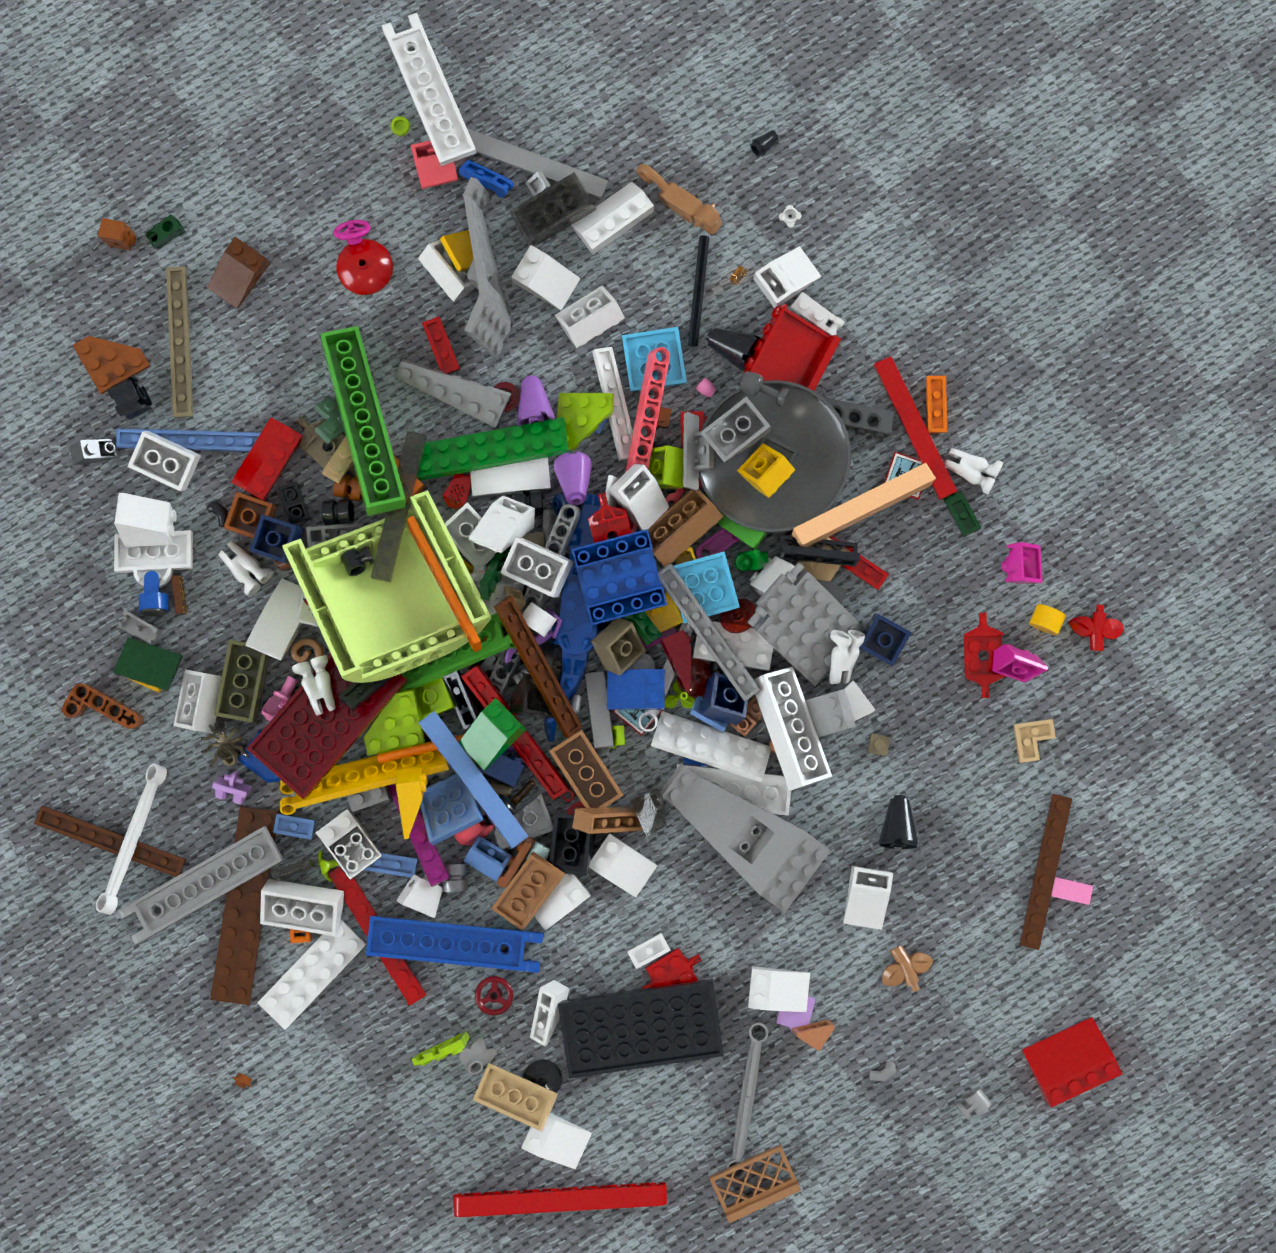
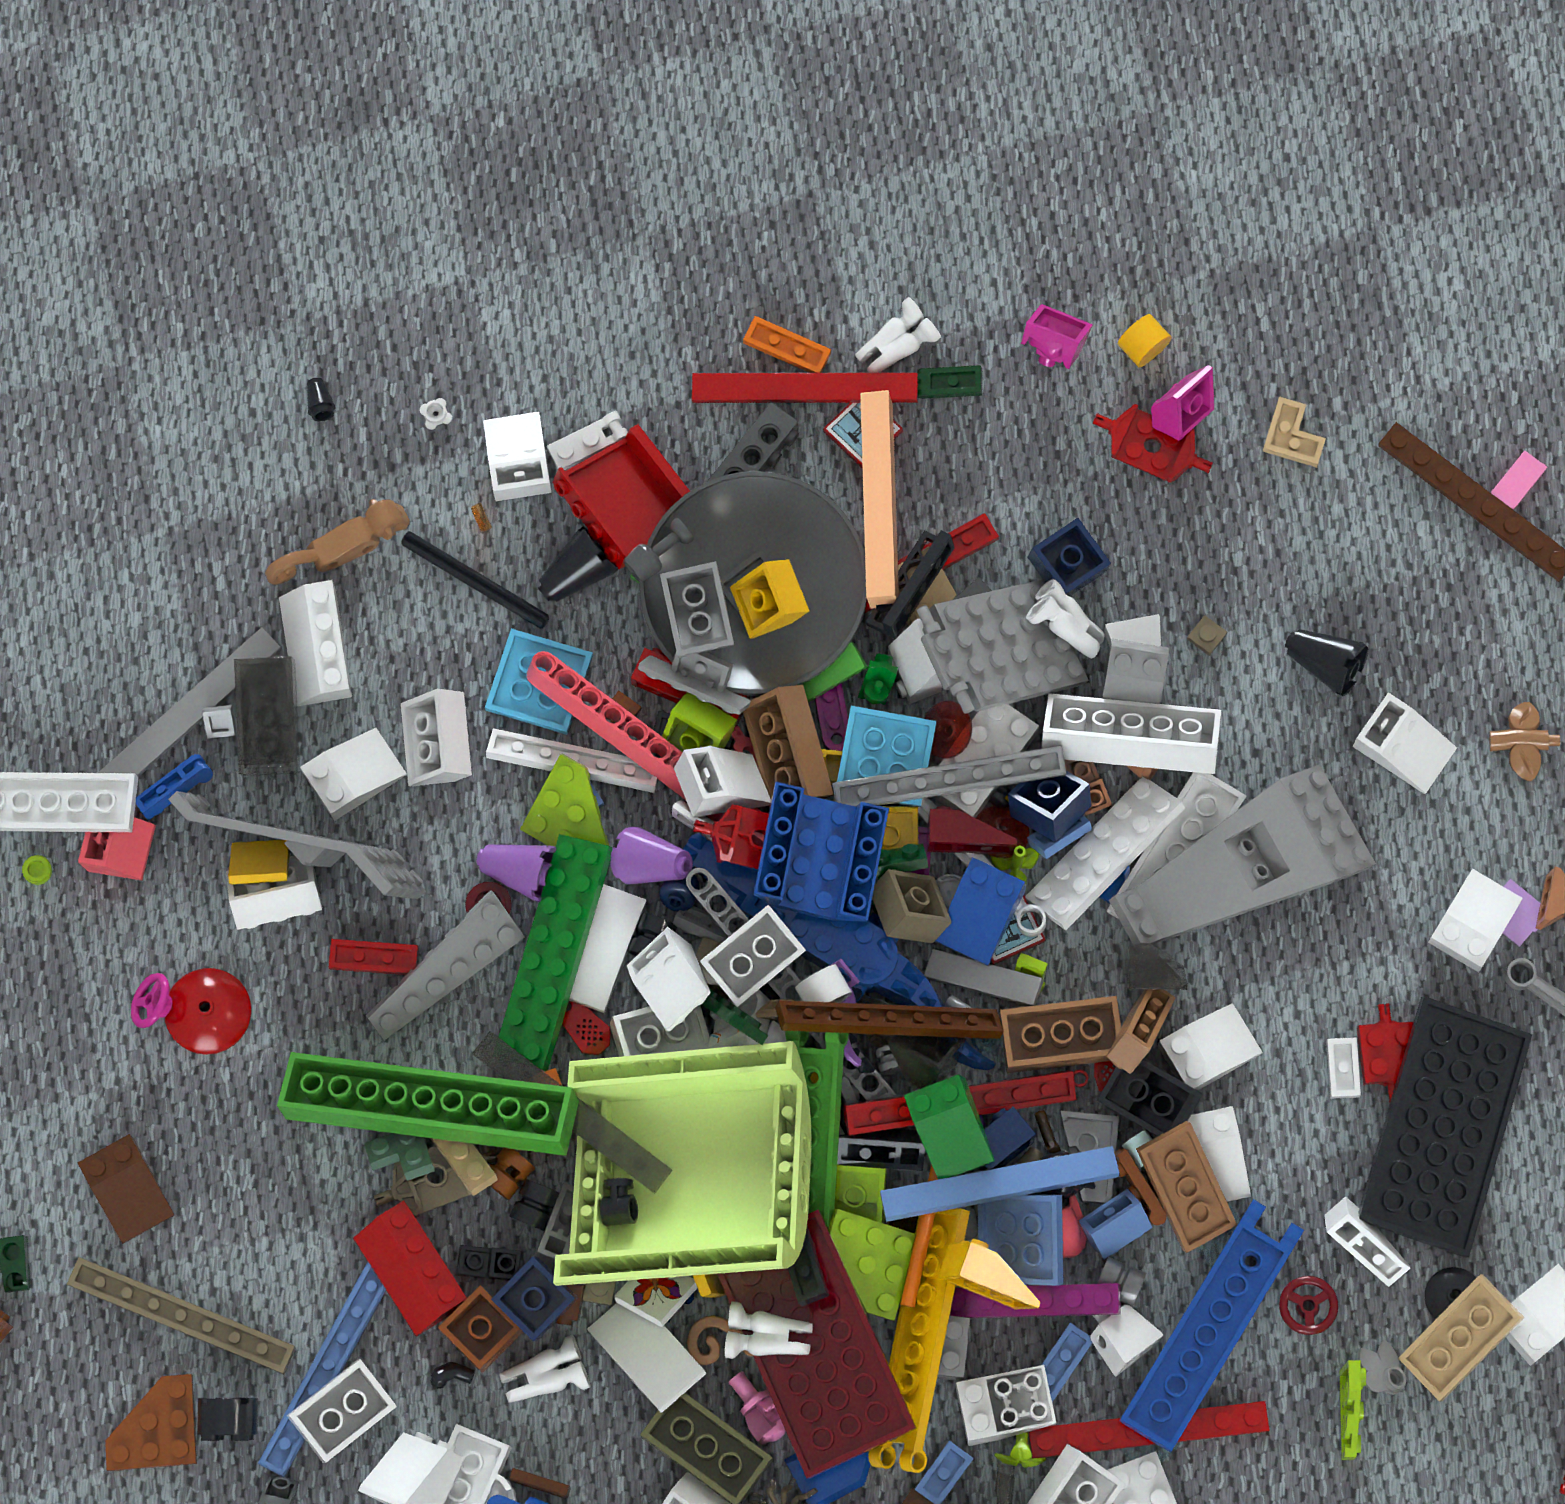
camera: 65 degrees left, 10 degrees down
orange tile [407,516,481,652] -> none
bright pink hose [695,377,716,397] -> none
red plant [1069,605,1124,651] -> none

